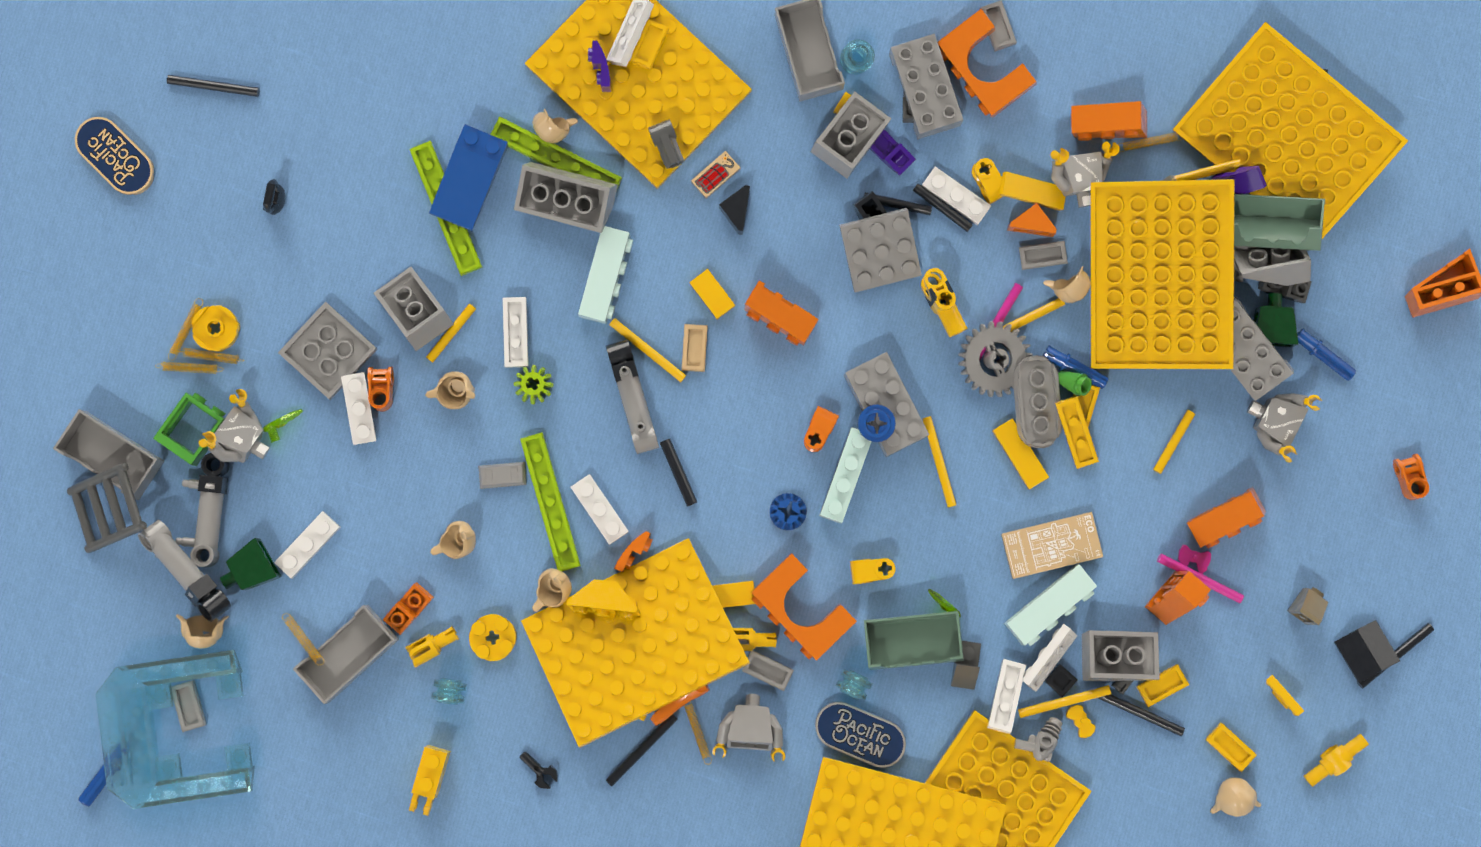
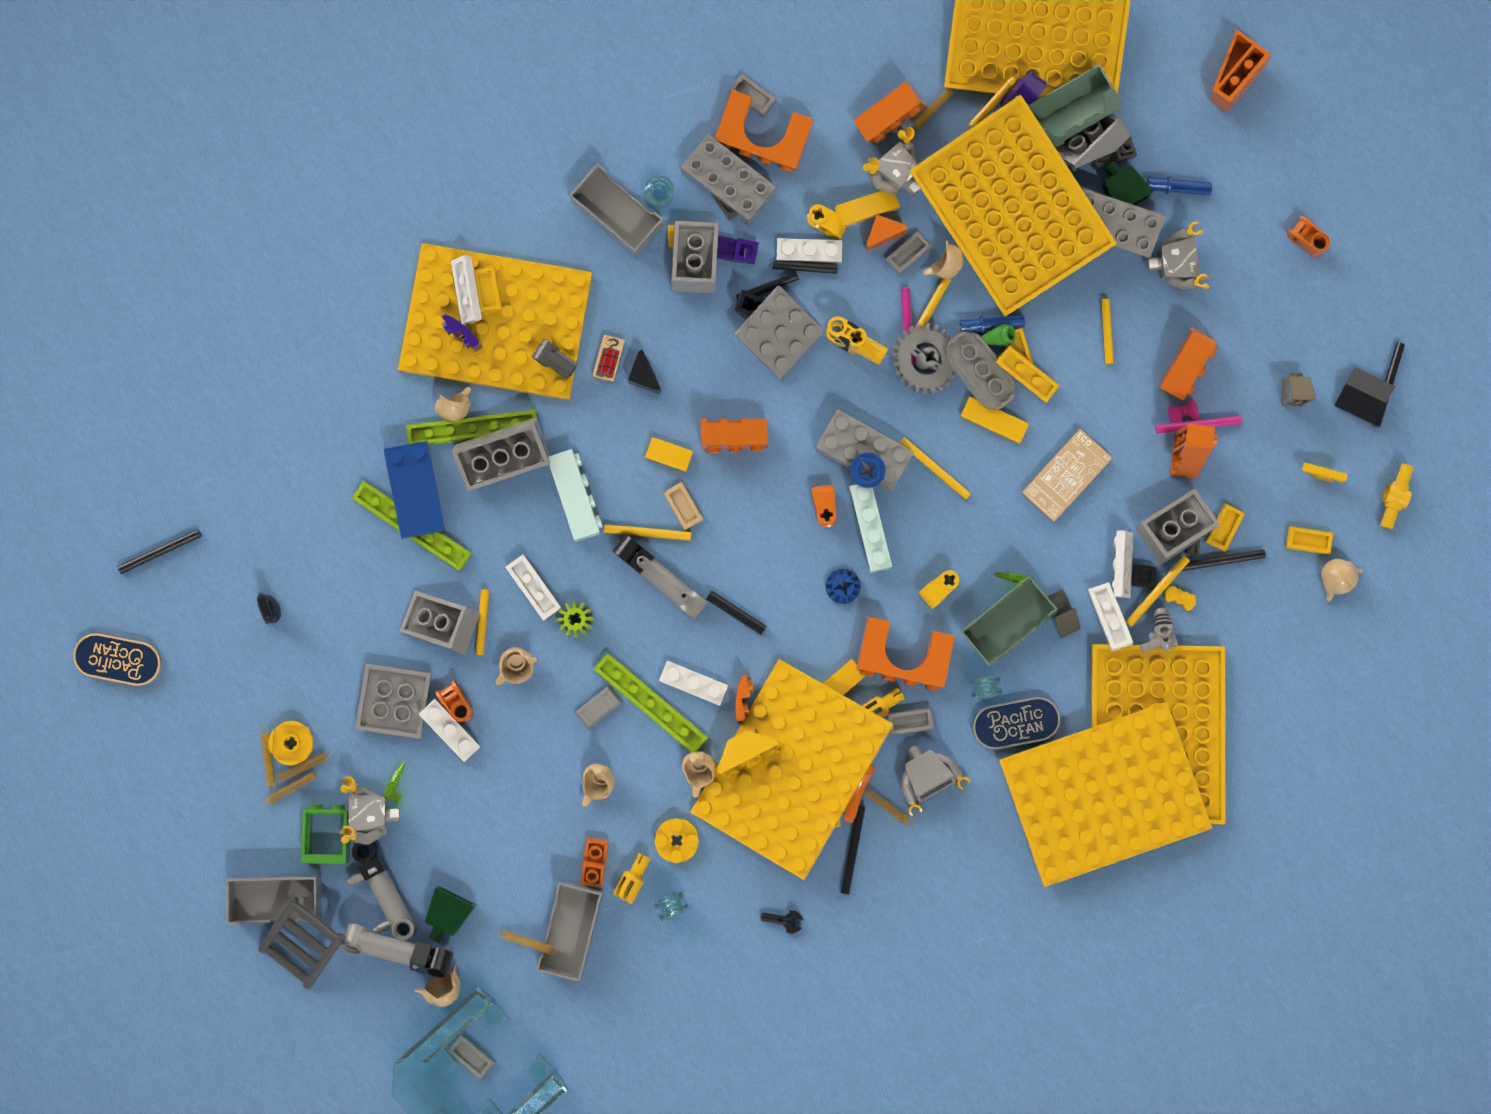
camera: 30 degrees left, 0 degrees up
white plate [274,511,341,579] -> none
yellow hinge [409,745,451,816] -> none
light aqua brick [1004,564,1097,646] -> none

